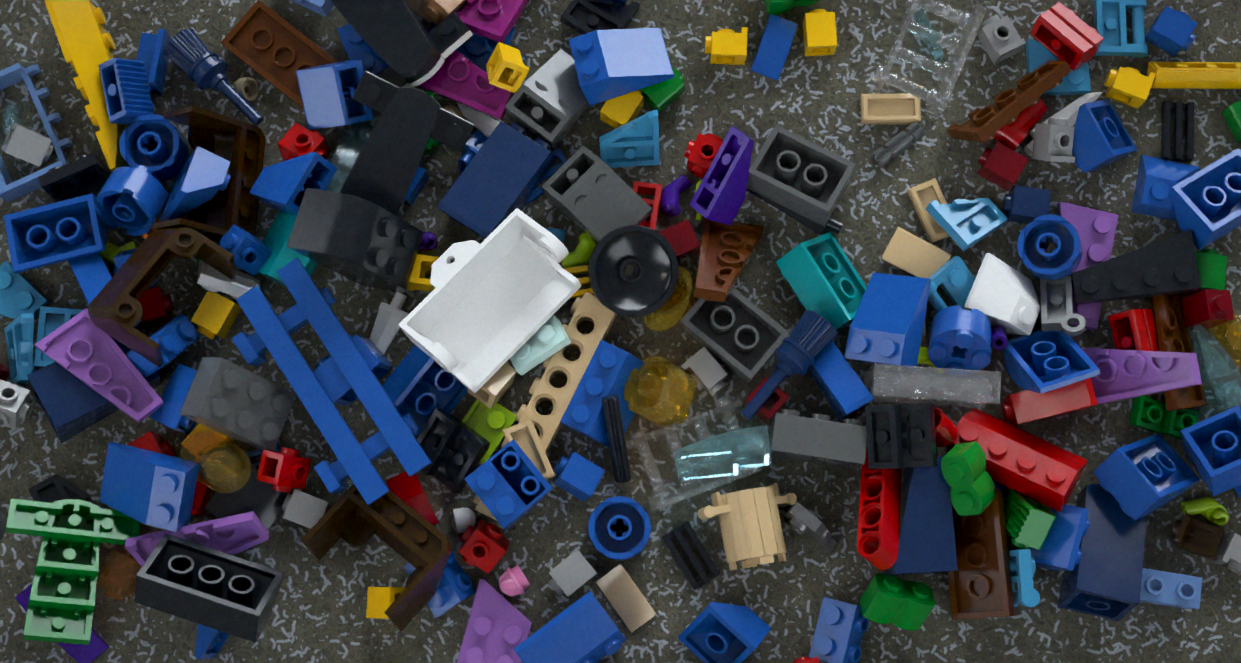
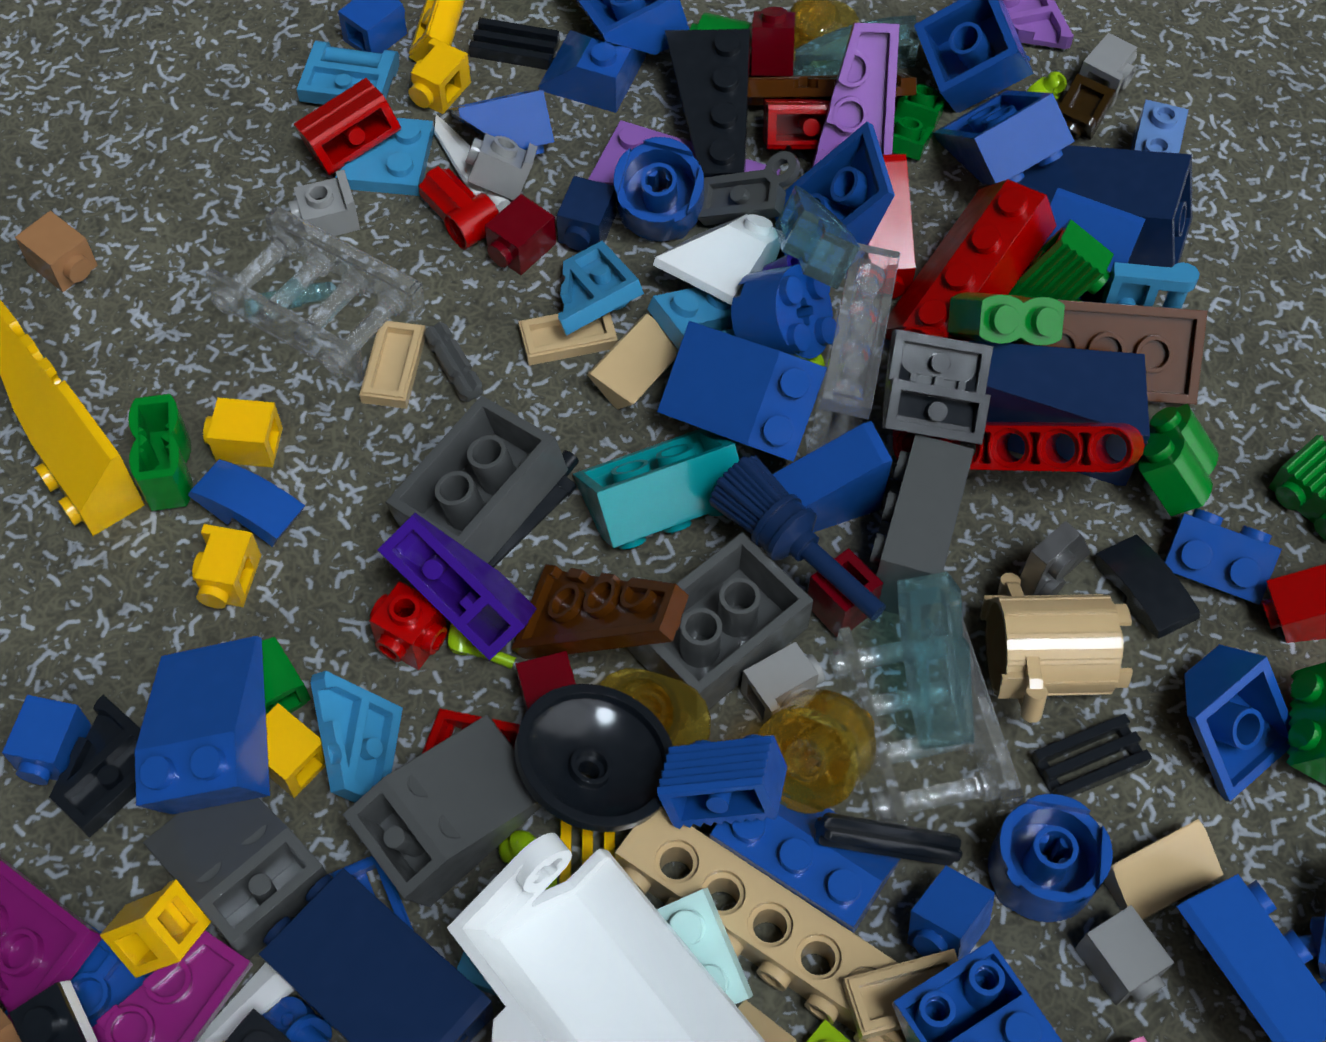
camera: 85 degrees left, 20 degrees down
dark purple arm [660,174,691,217] -> none
reddish brown wing [946,60,1071,143] -> none
none -> blue brick [657,734,787,829]
none -> clear light blue slope [775,185,860,289]
none -> black slope [1096,534,1200,639]

